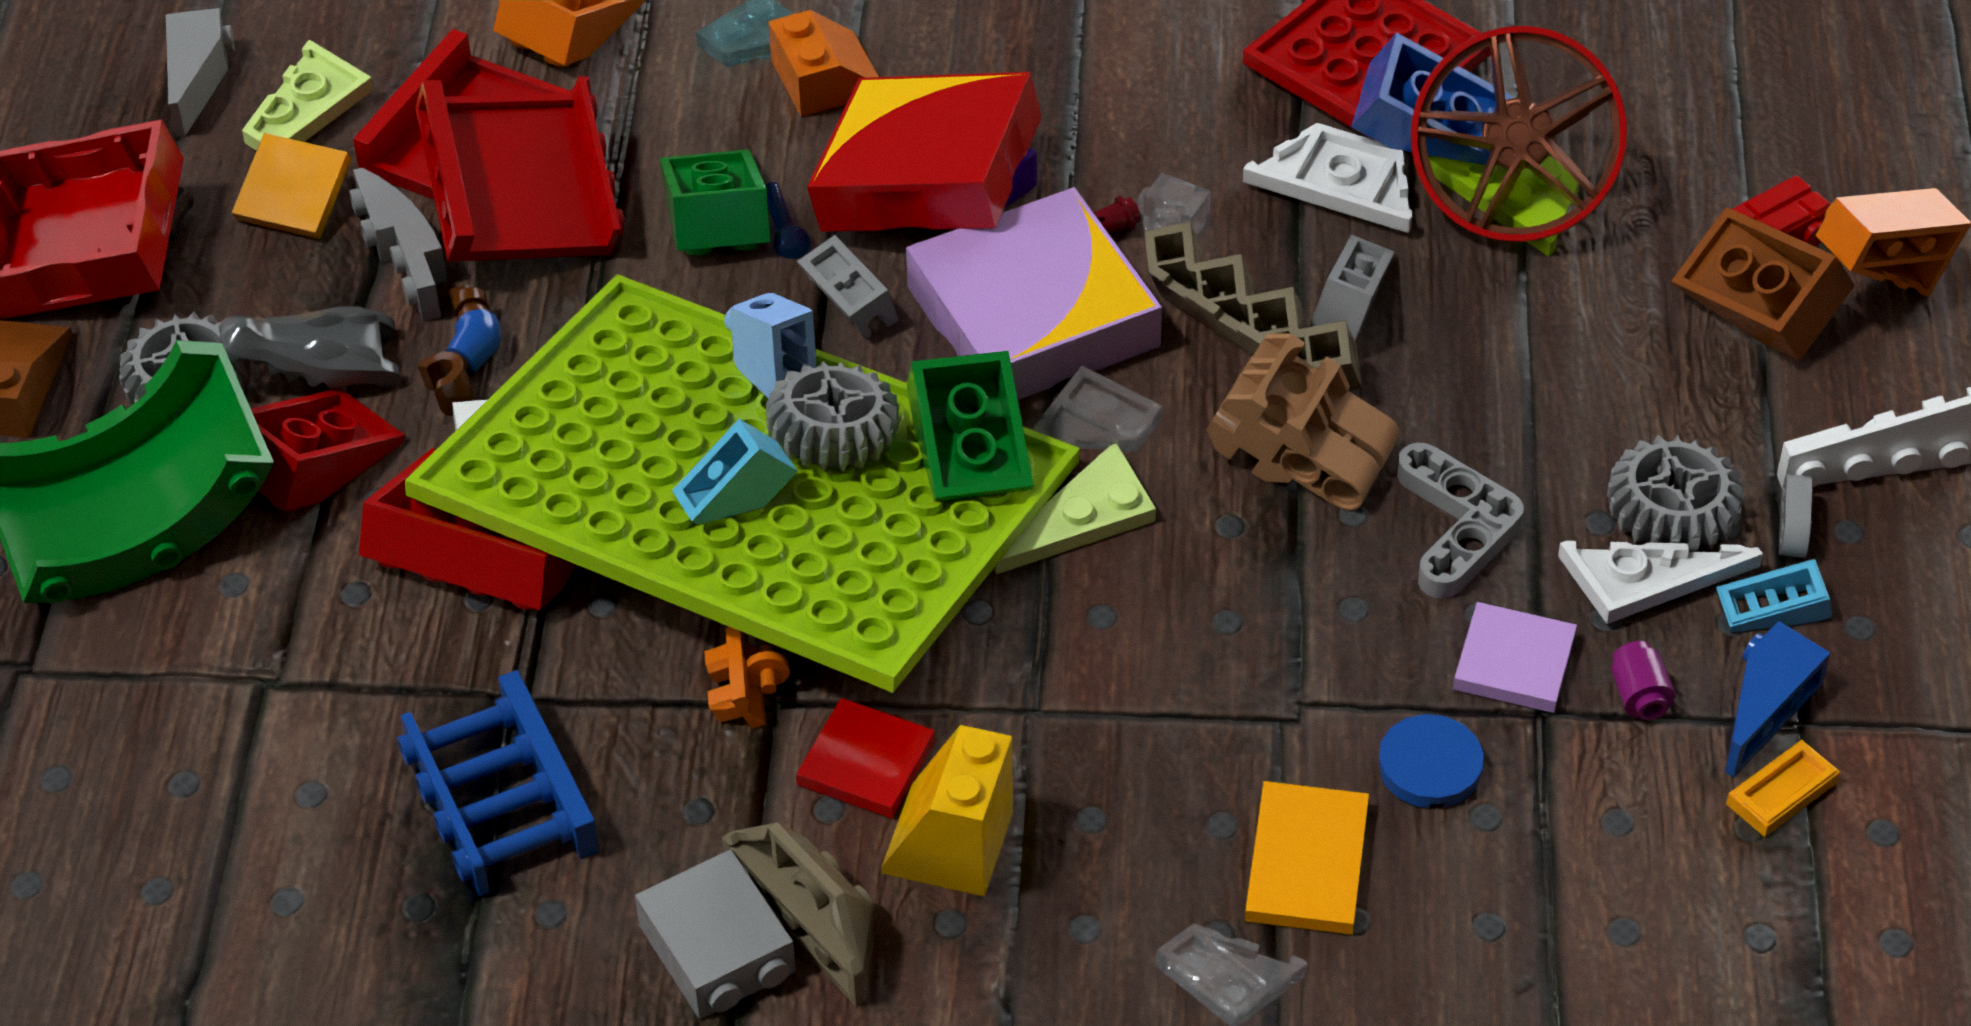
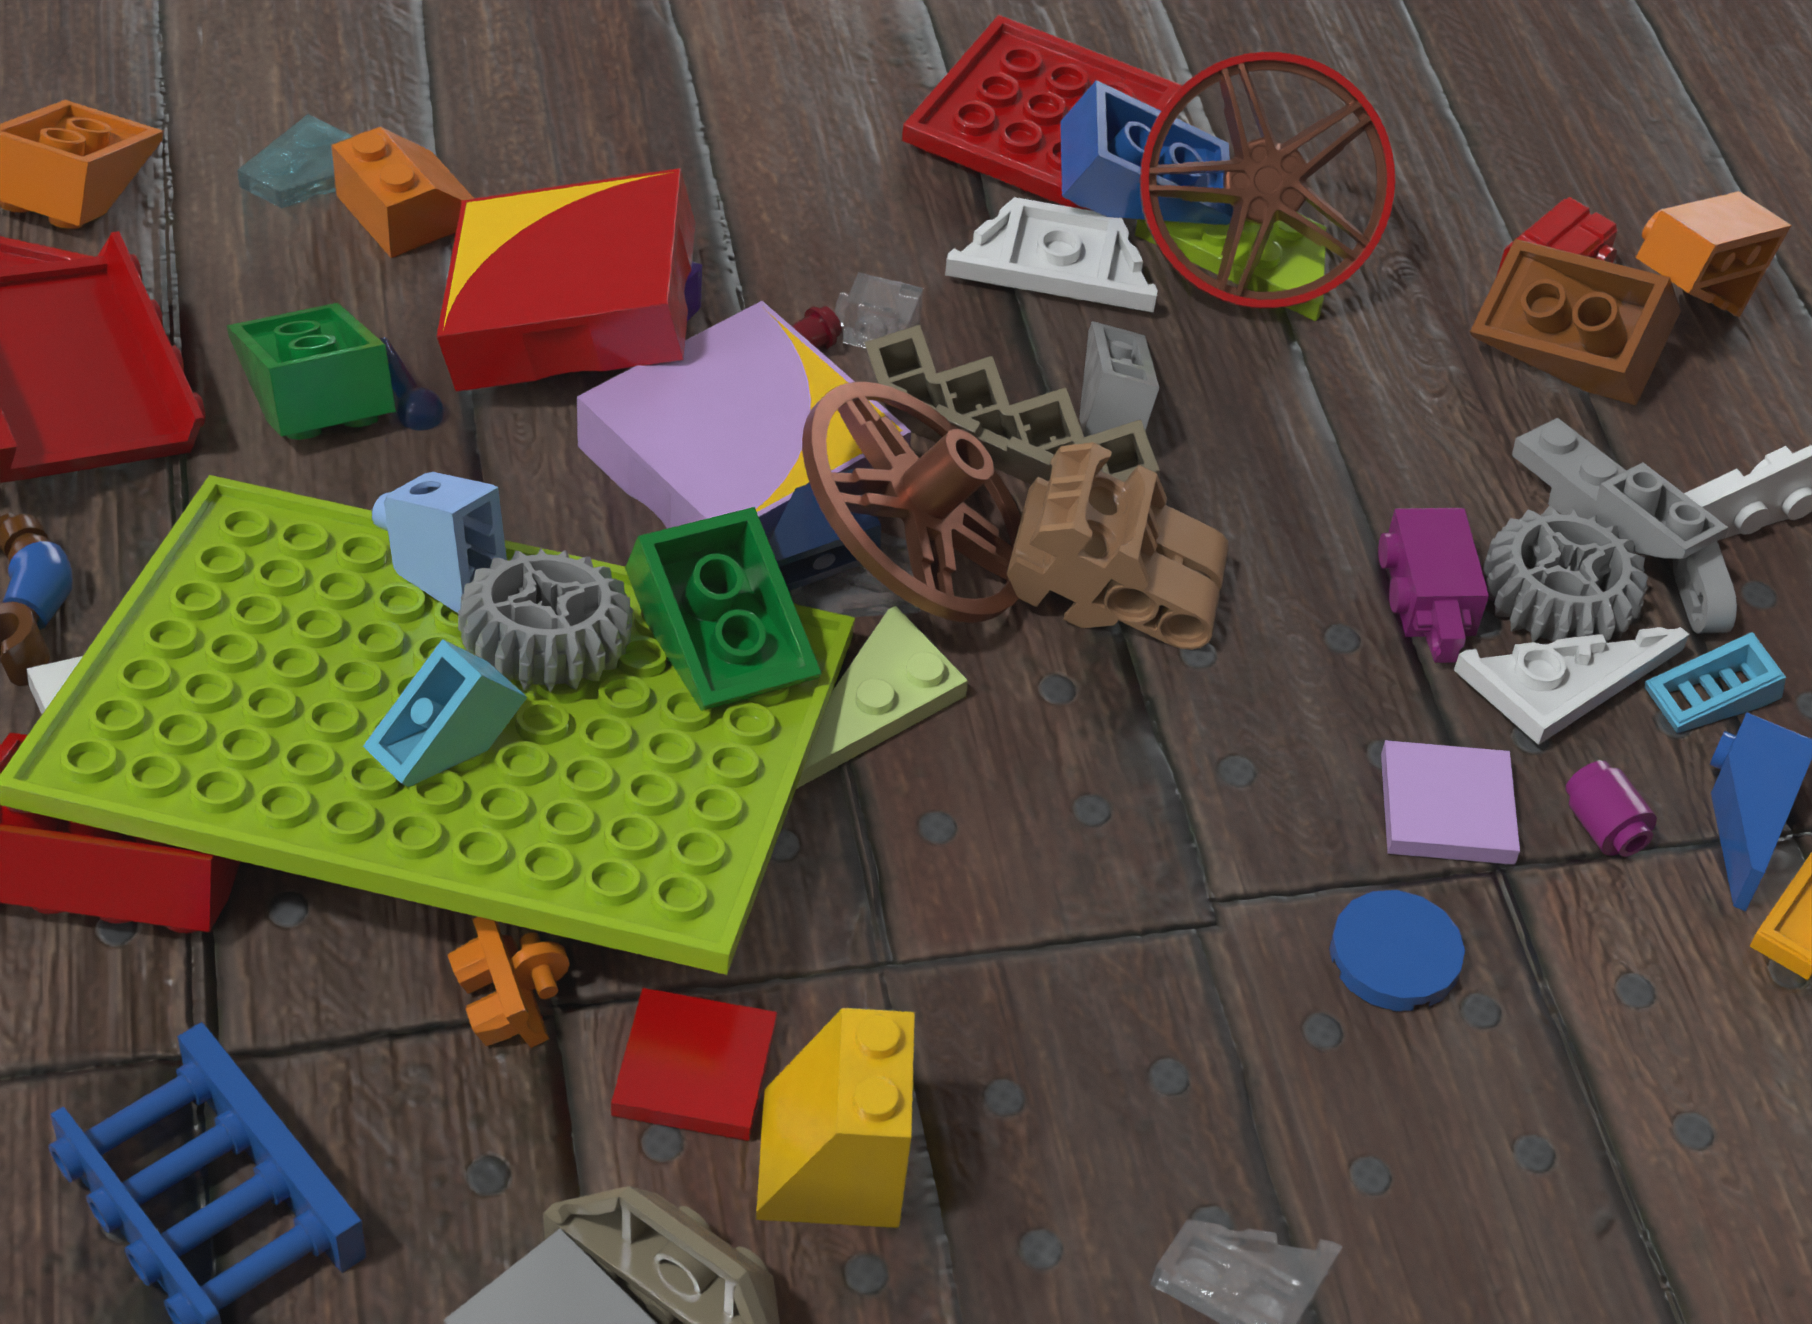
camera: 20 degrees left, 0 degrees up
light grey hinge [797,235,899,338] -> none
light orange tile [1245,781,1369,935] -> none
light grey beam [1397,442,1524,599] -> none
none -> dark blue slope [769,469,881,591]
none -> copper wheel [802,382,1021,623]
none -> magenta hinge [1378,508,1489,663]
none -> light grey slope [1512,418,1728,559]

